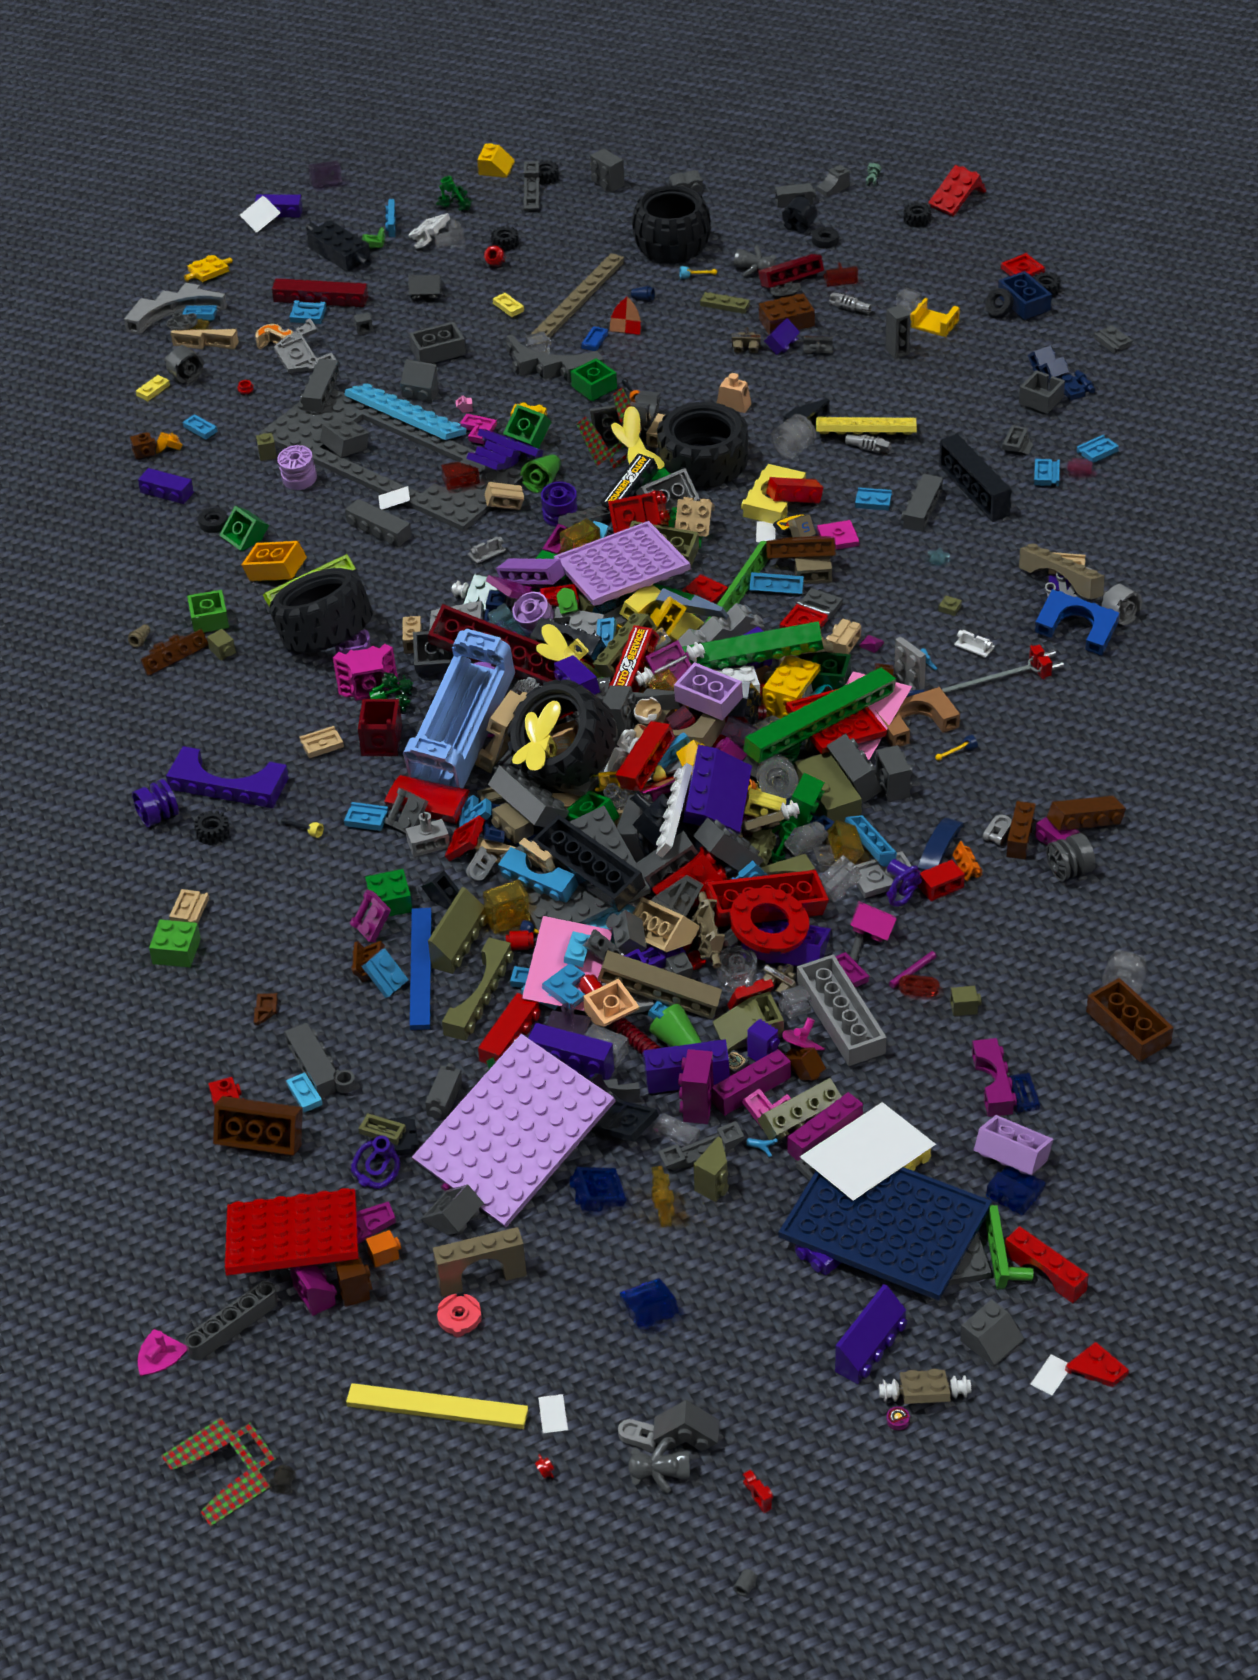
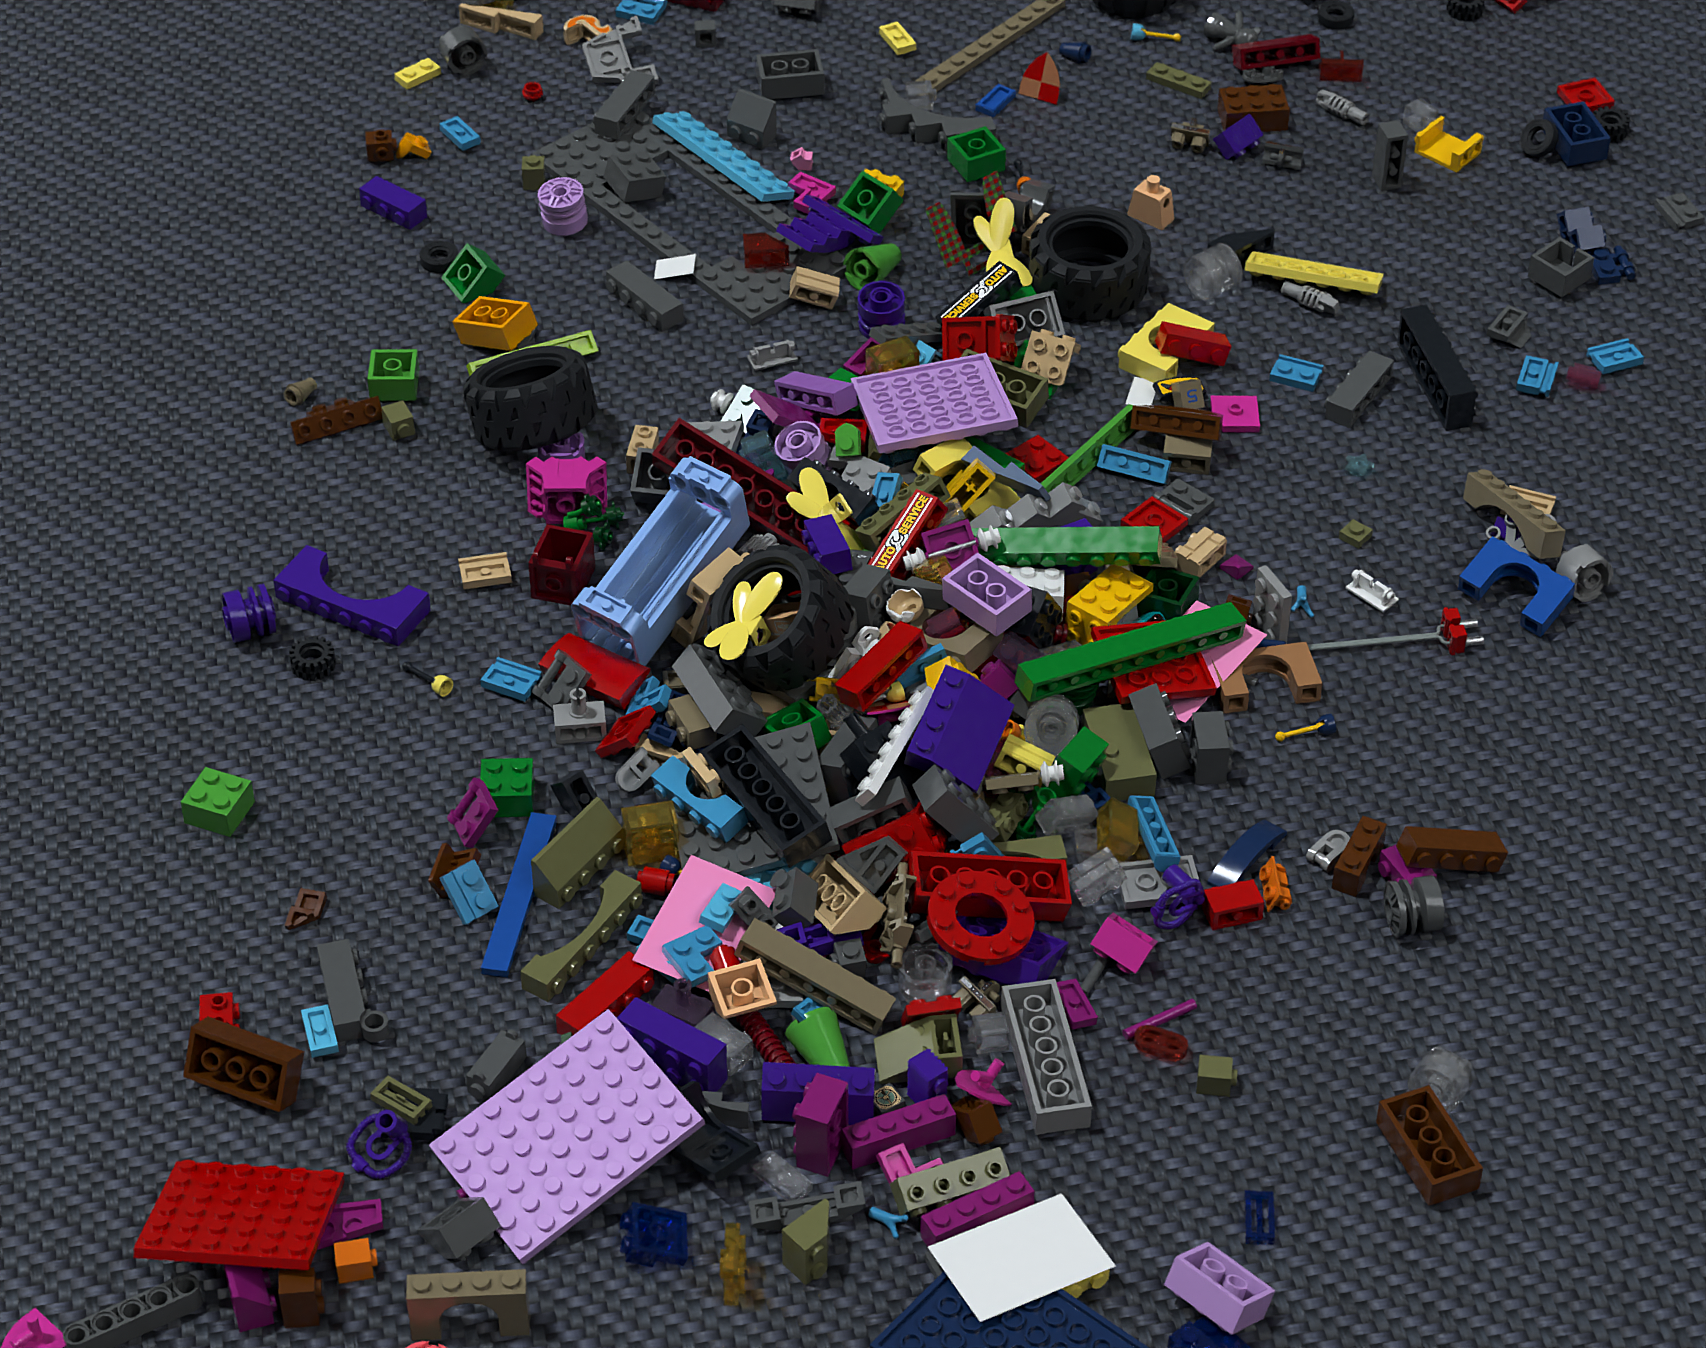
camera: 10 degrees right, 0 degrees up
tan plate [169,889,209,923] -> none
magenta arch [972,1038,1017,1117] -> none

